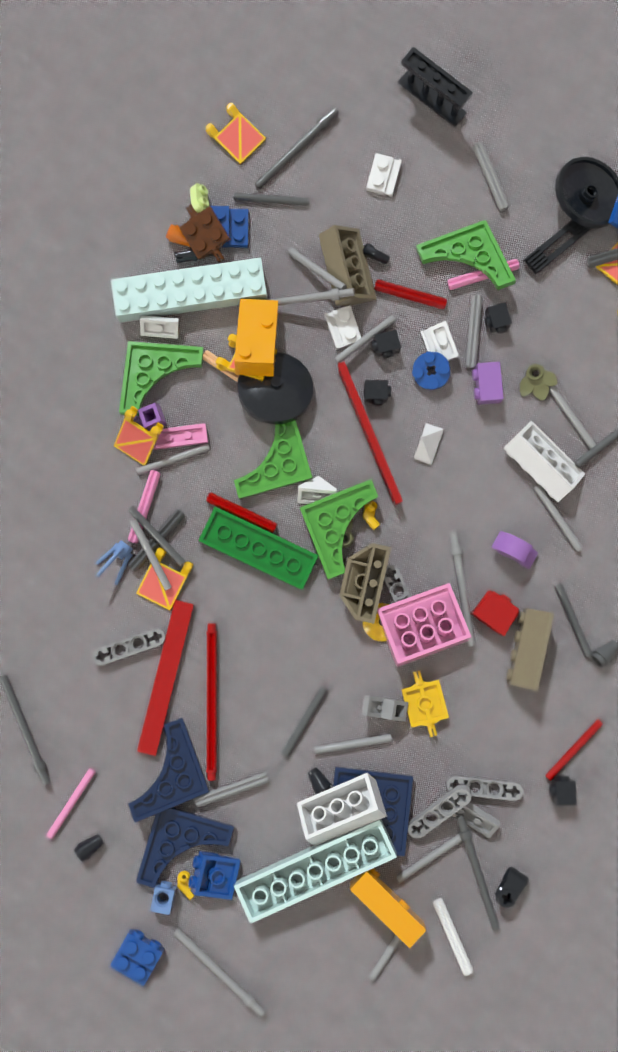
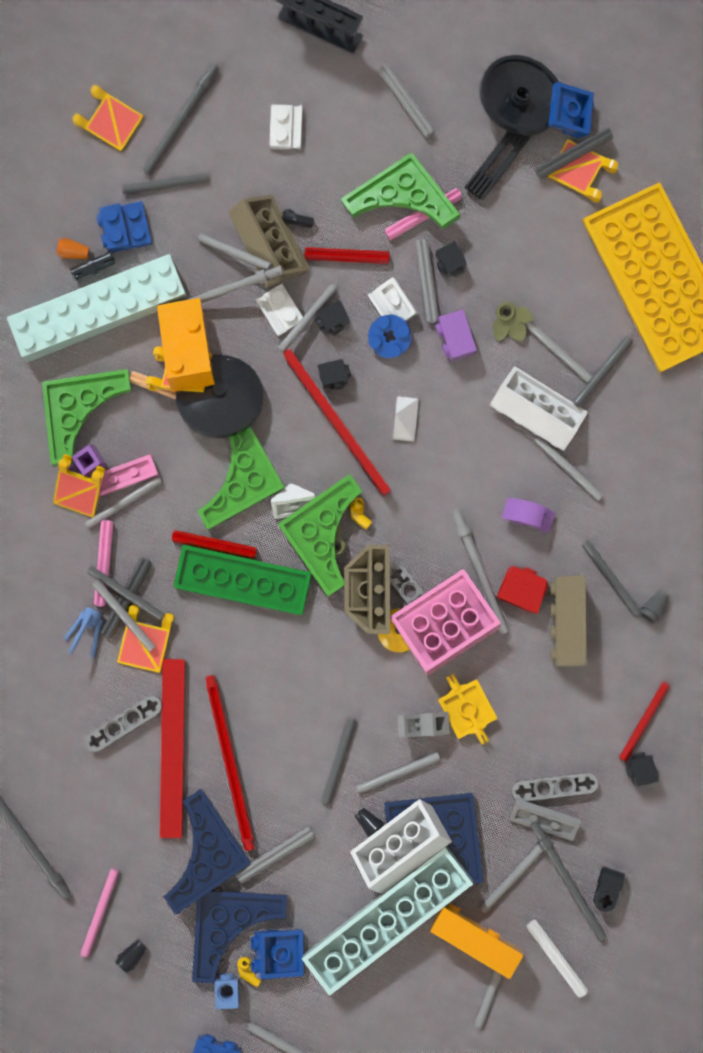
camera: 10 degrees left, 0 degrees up
white plate [140,315,179,339] -> none
reddish brown plate [179,204,231,263] -> none
yellowish green plate [190,183,209,213] -> none
light grey beam [408,785,471,838] -> none

